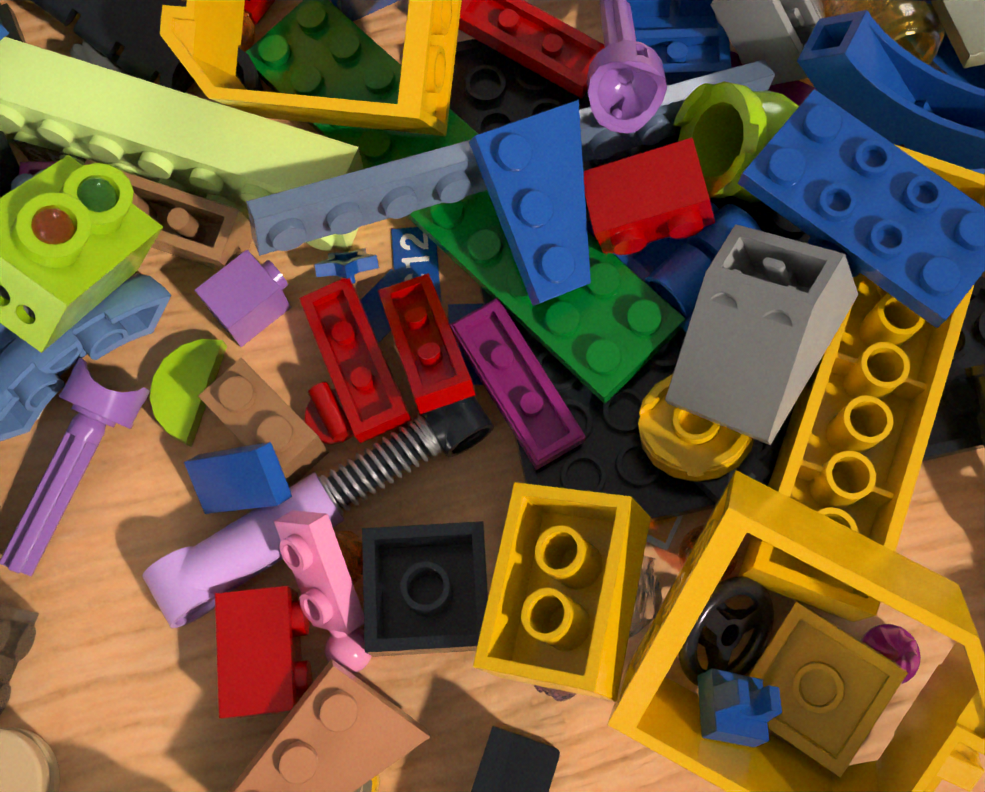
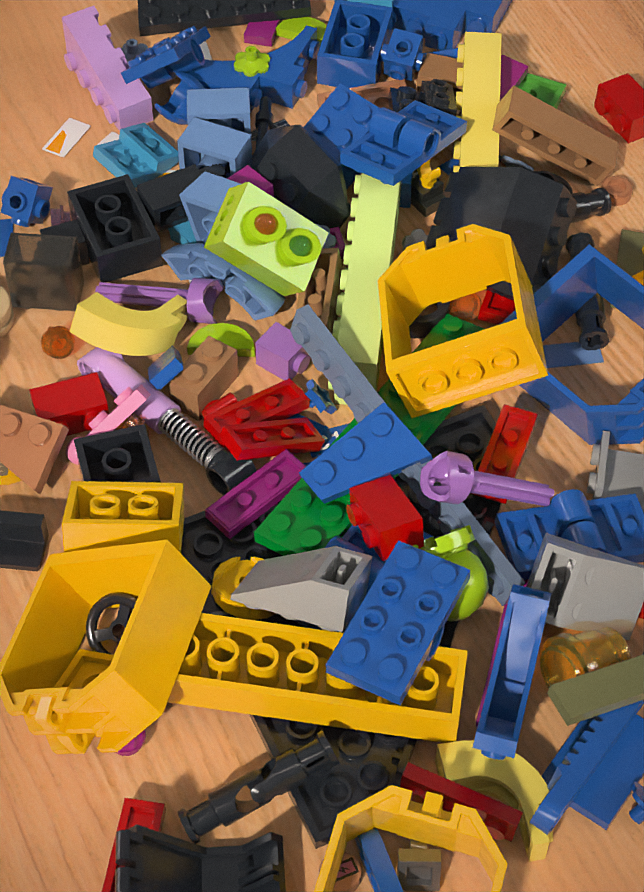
camera: 75 degrees right, 20 degrees down
blue tile [697,668,782,747] -> none
none -> clear orange plate [41,325,75,359]
none -> light yellow arch [70,292,187,356]

